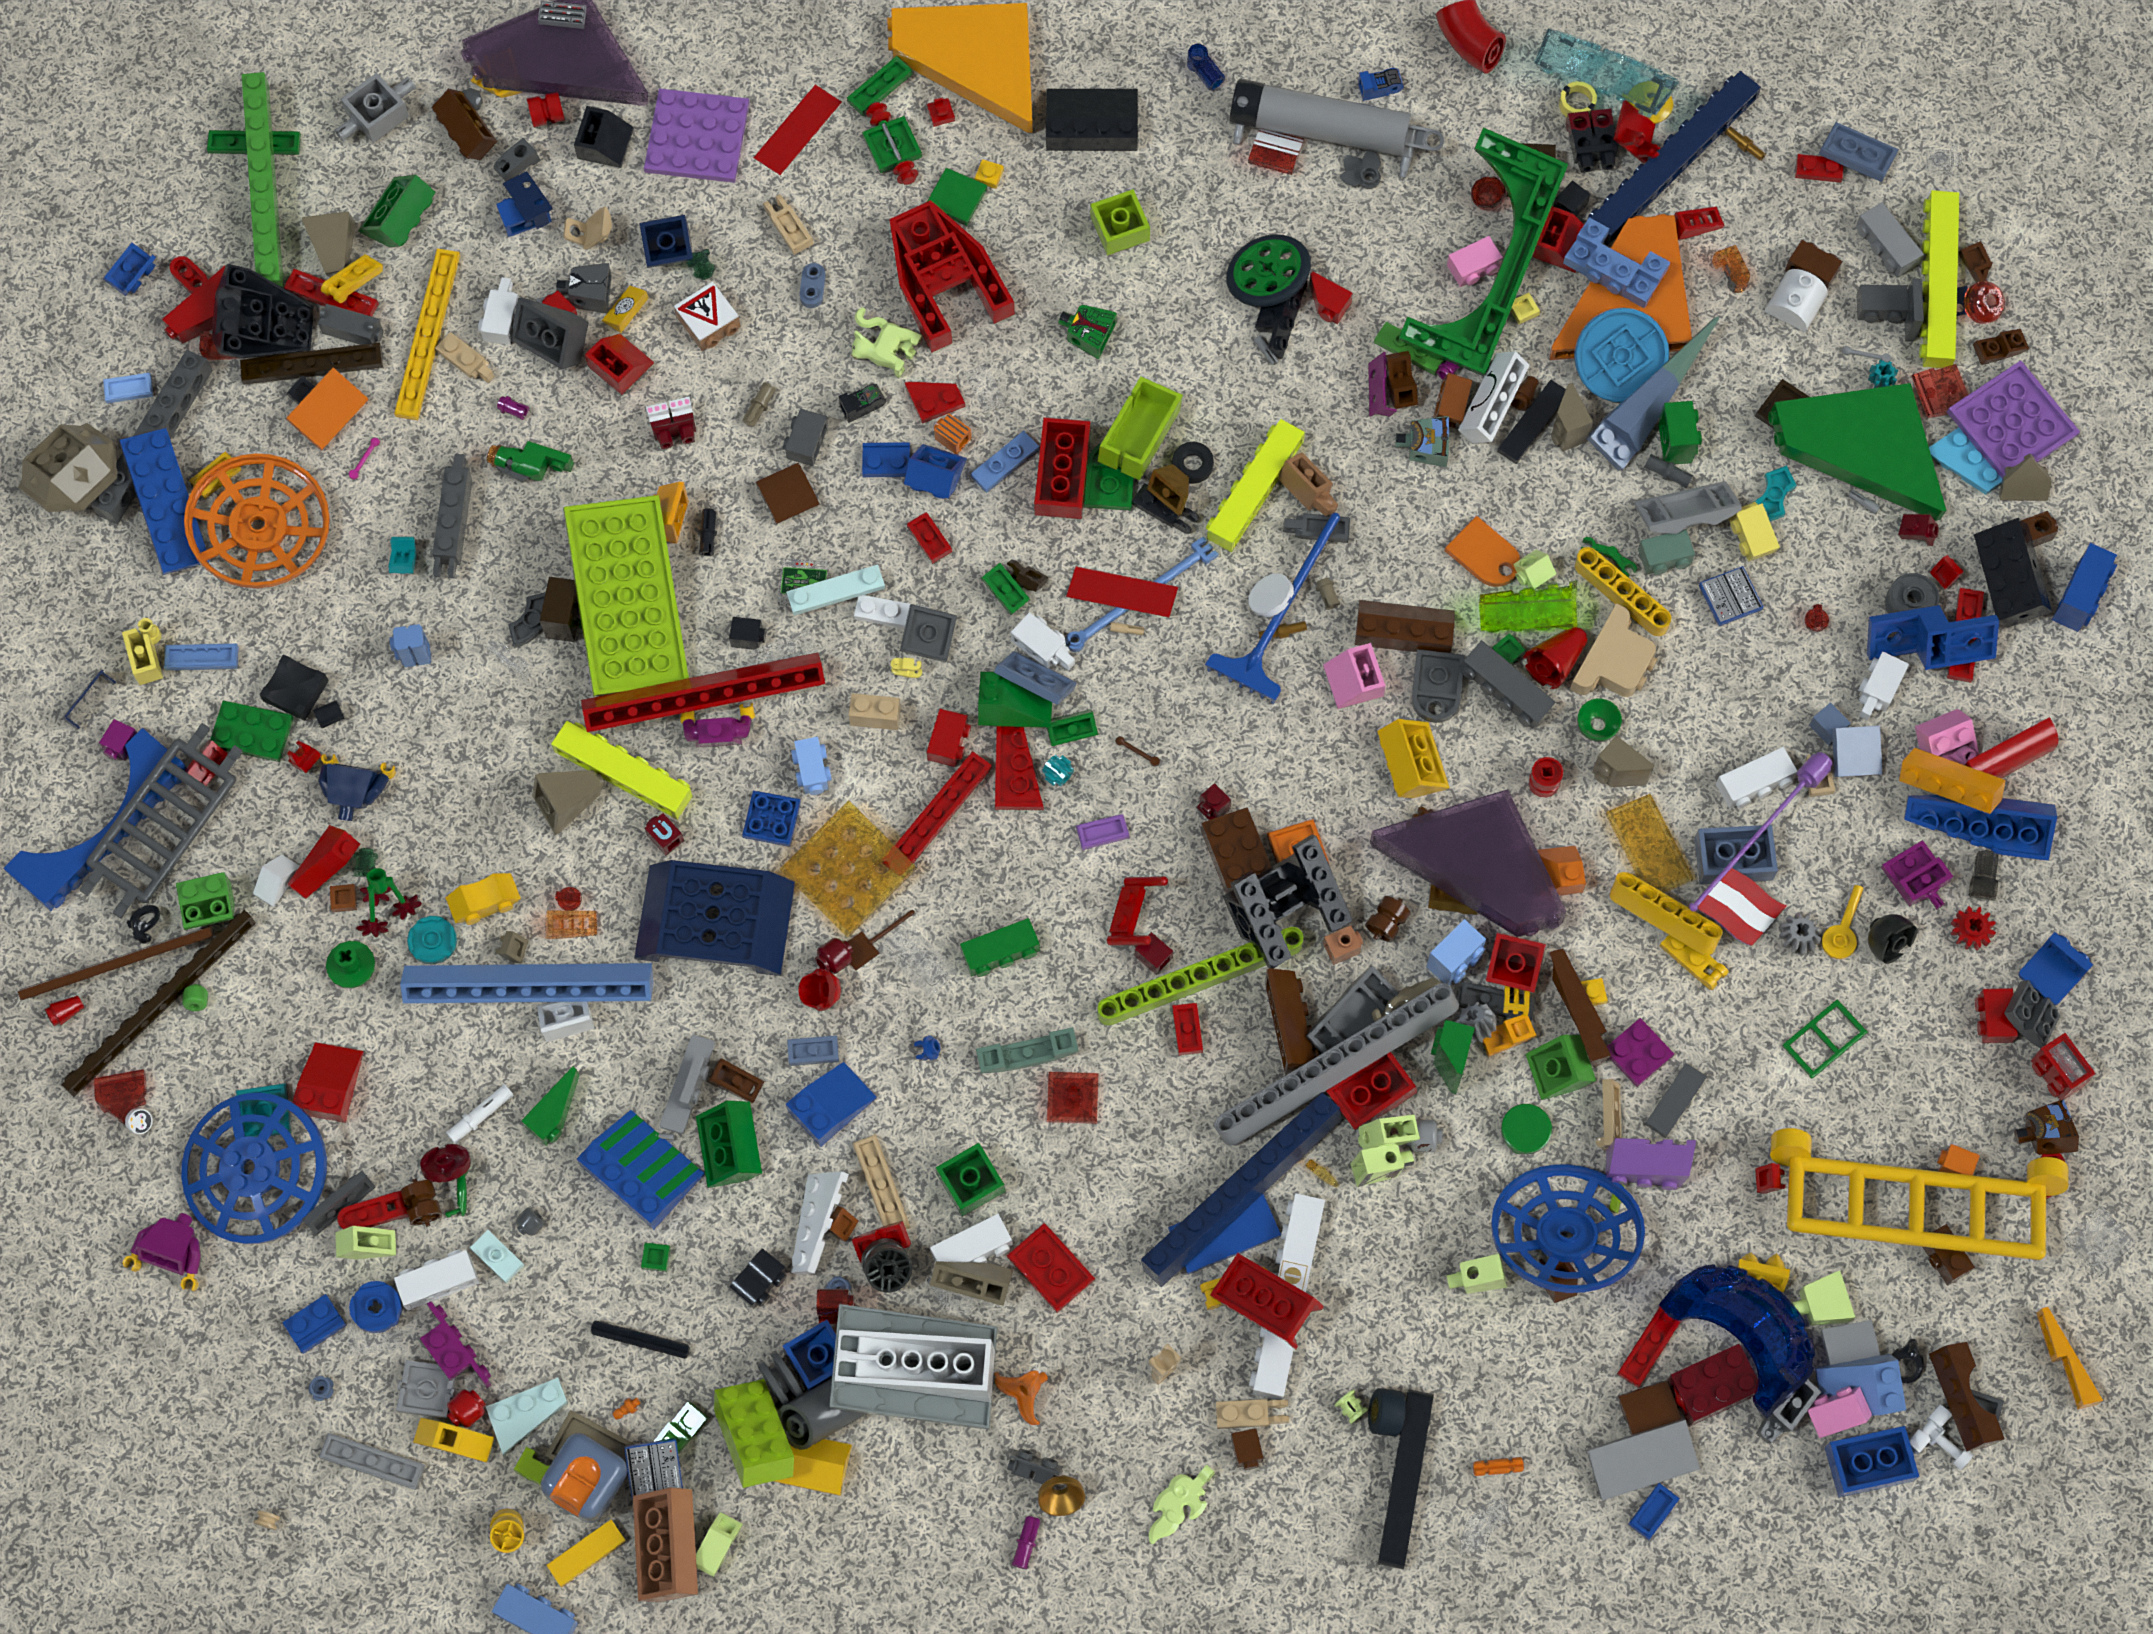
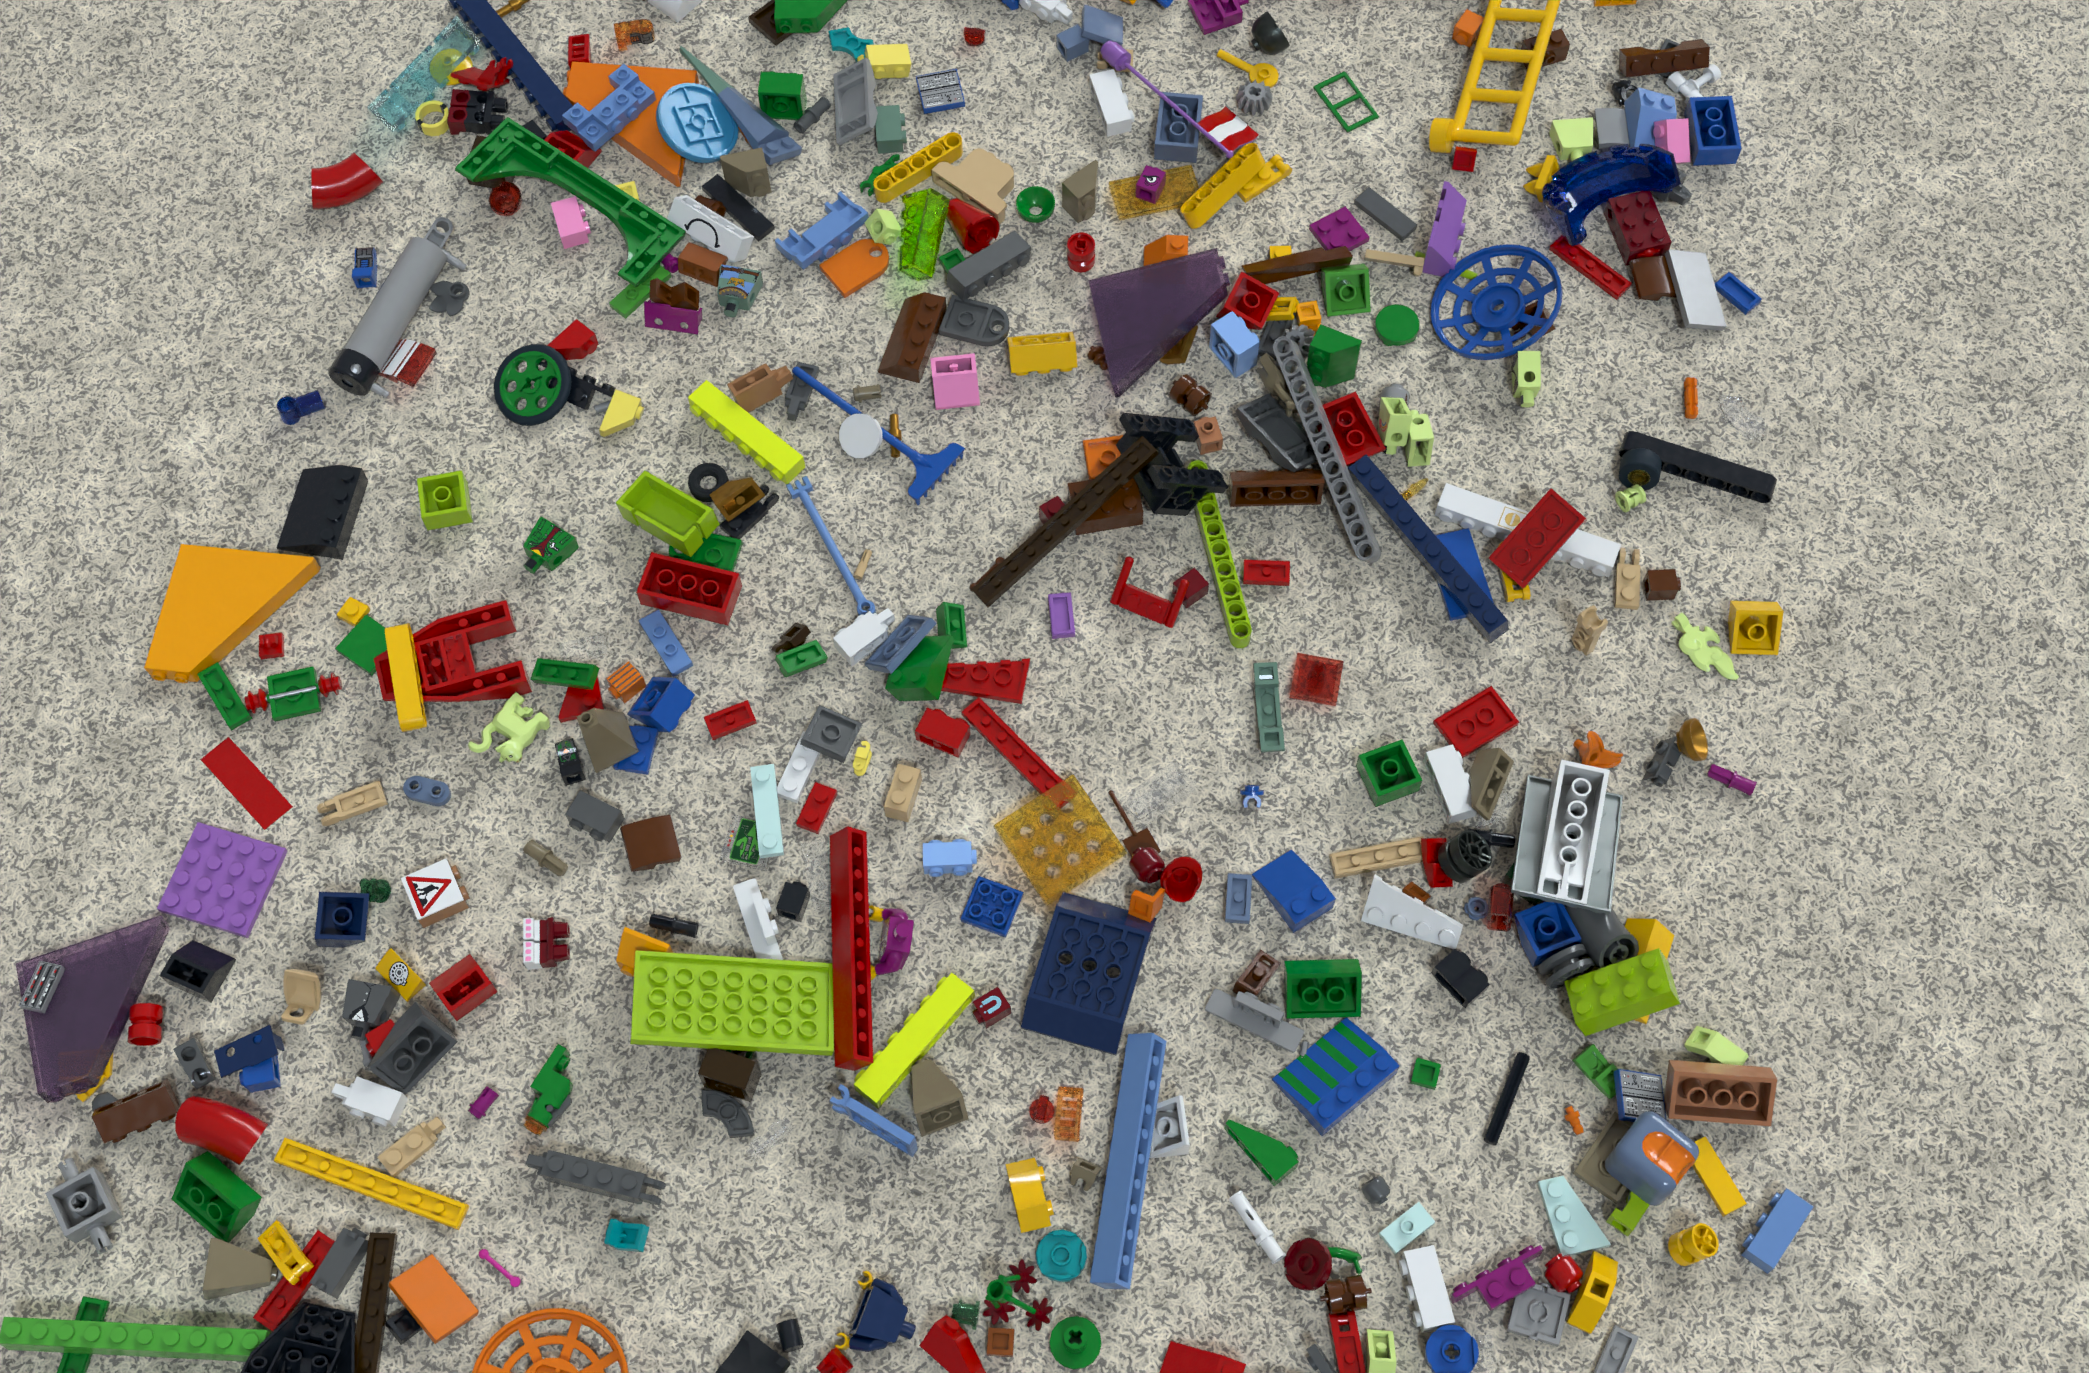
camera: 80 degrees left, 5 degrees down
medium blue brick [389,624,431,667] -> none
green brick [960,918,1040,977] -> none
teal gear [1042,754,1074,786] -> none
red sticker [1066,566,1179,618] -> none
none -> red brick [175,1096,268,1165]
none -> yellow beam [385,623,427,732]
none -> green plate [530,658,600,690]
none -> dark tan slope [577,708,639,773]
none -> light yellow slope [599,390,644,437]
none -> white bracket [733,878,783,960]
none -> medium blue bracket [775,191,869,270]
none -> red plate [796,782,838,835]
none -> medium blue tile [830,1084,918,1157]
none -> dark brown plate [972,436,1159,608]
none -> orange panel [1128,888,1165,922]
none -> magenta brick [1136,165,1166,204]
none -> black axle [1468,828,1516,848]
none -> yellow slope [1728,601,1784,655]

